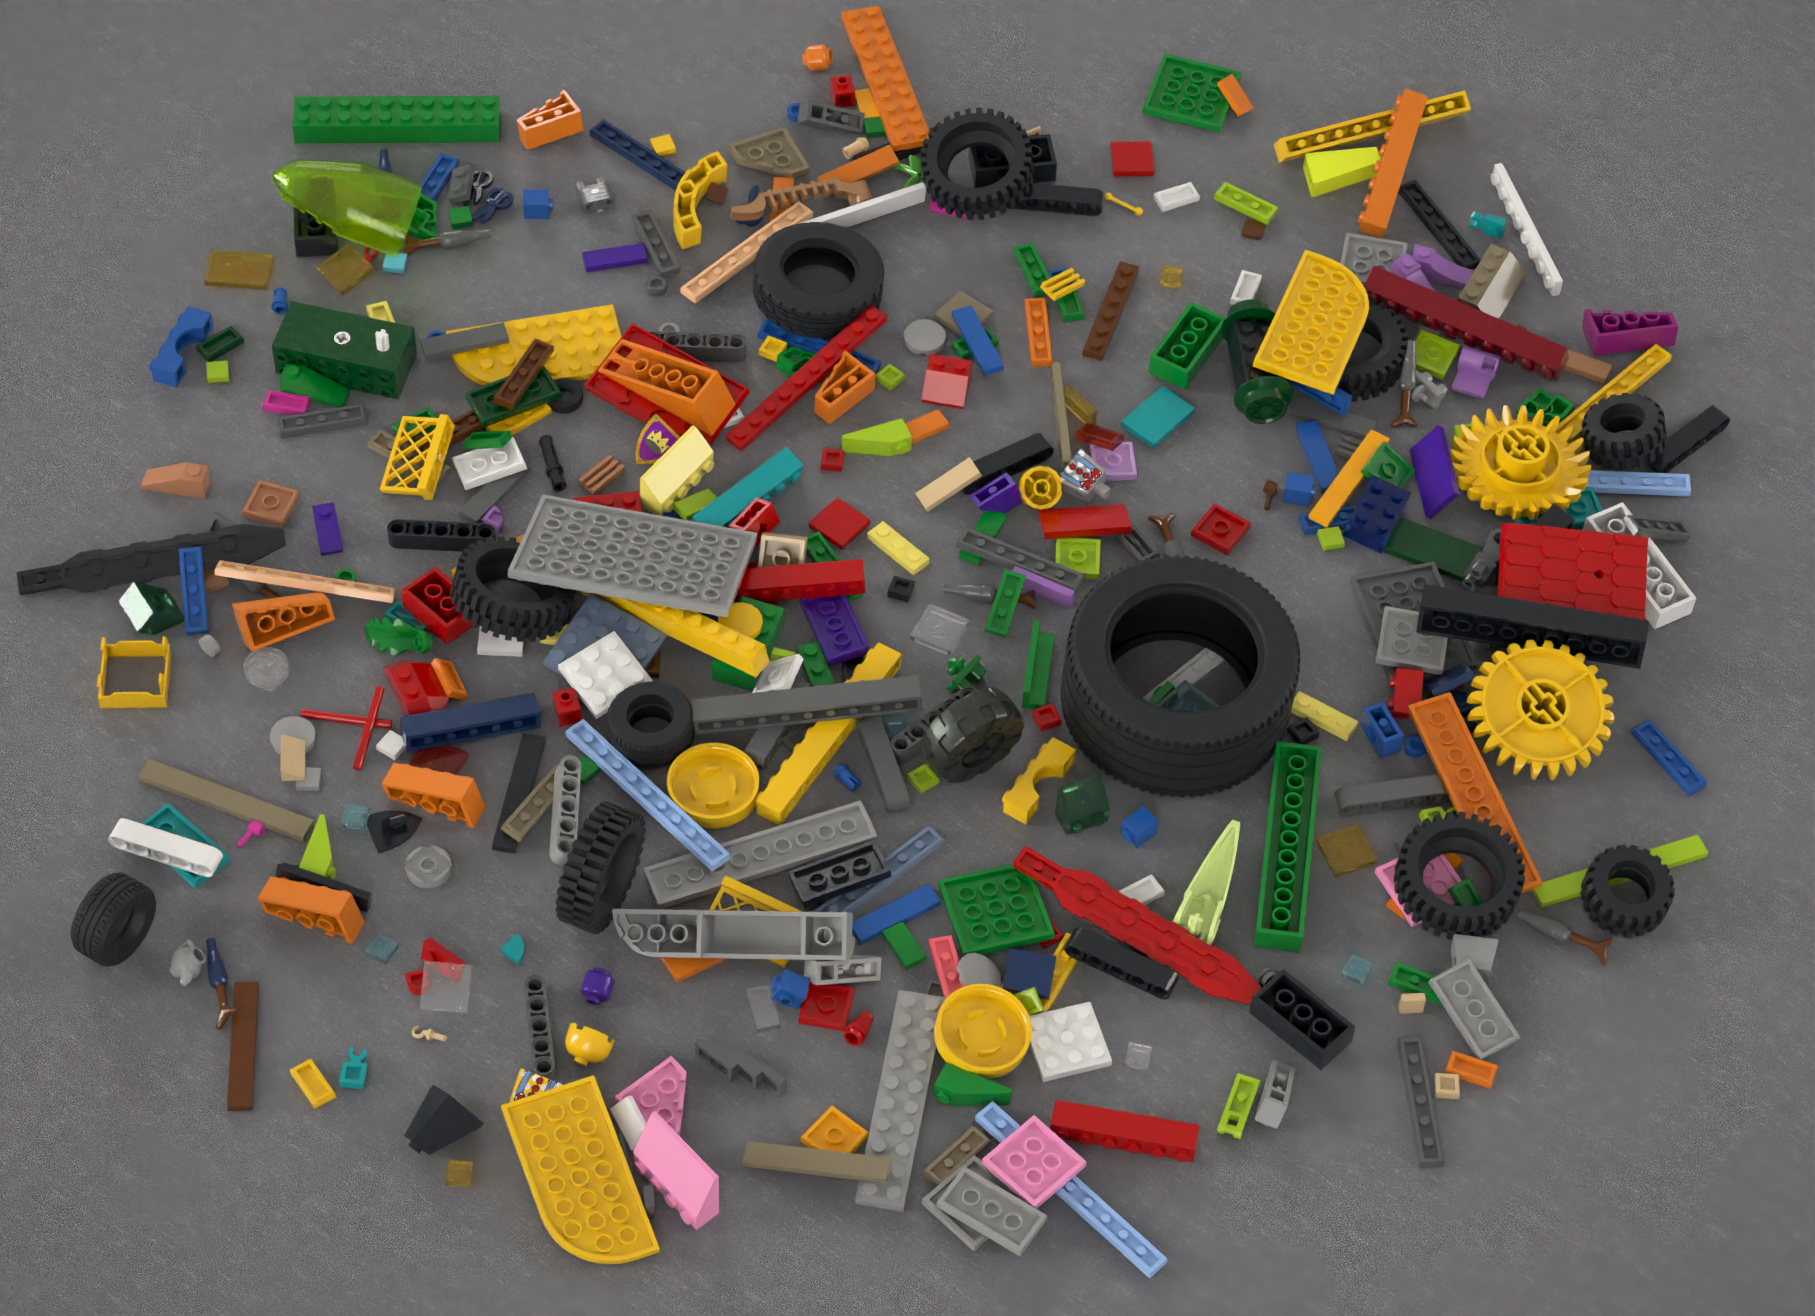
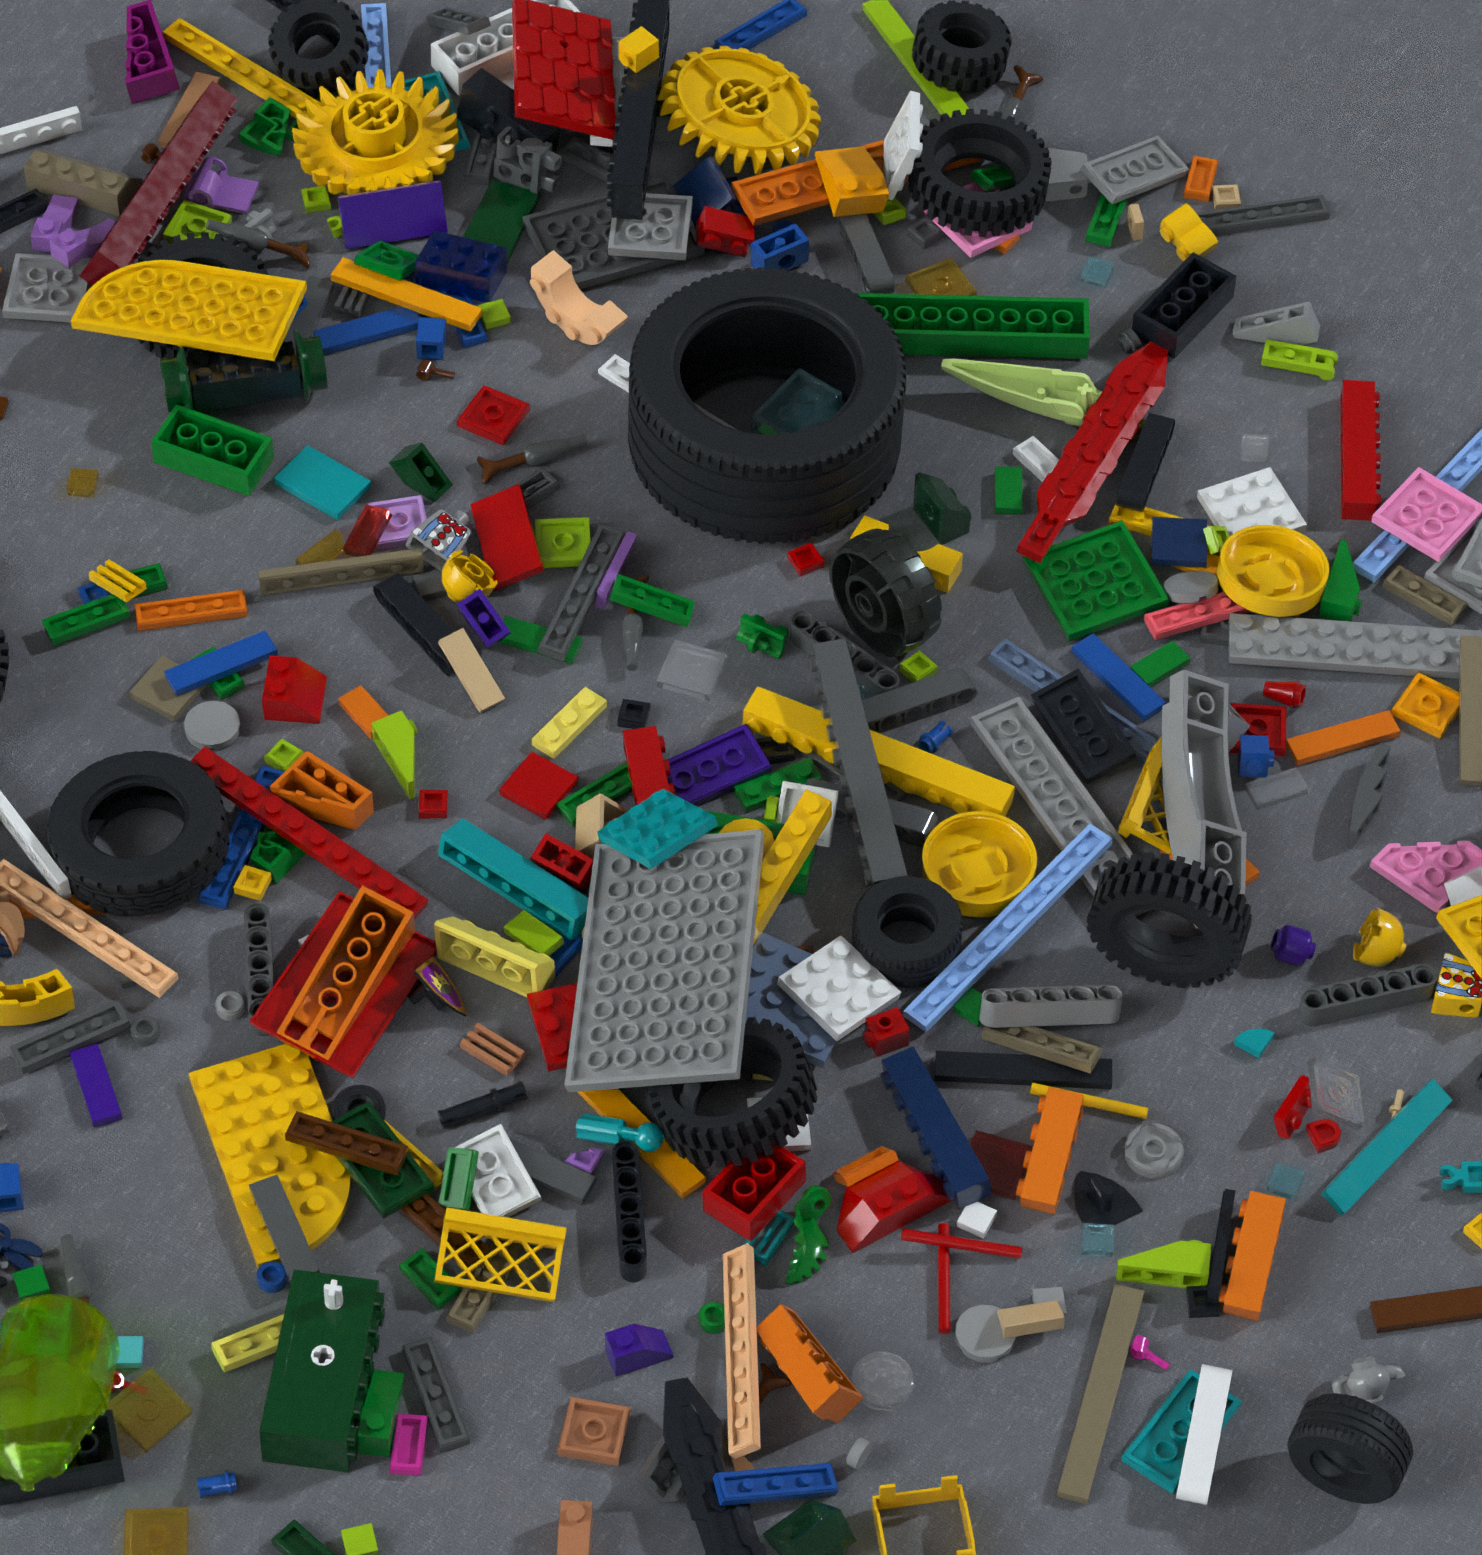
camera: 95 degrees left, 0 degrees up
piece [206,938,238,1029] -> none
green fence [1022,620,1055,709] -> none
reddish brown plate [1082,261,1140,361] -> none
blue brick [1121,806,1159,848] -> none
white tile [1230,270,1262,305] -> none
none -> dark green slope [388,442,453,502]
none -> light nougat brick [530,250,628,345]
none -> teal piece [576,1113,664,1152]
none -> teal plate [597,789,718,869]
none -> yellow brick [618,26,659,73]
none -> light orange slope [814,146,889,217]
none -> white plate [883,91,923,200]
none -> green tile [995,466,1023,514]
none -> yellow bar [1030,1083,1148,1119]
none -> yellow brick [1160,203,1218,261]
none -> orange tile [1286,710,1401,766]
none -> teal tile [1321,1078,1453,1216]

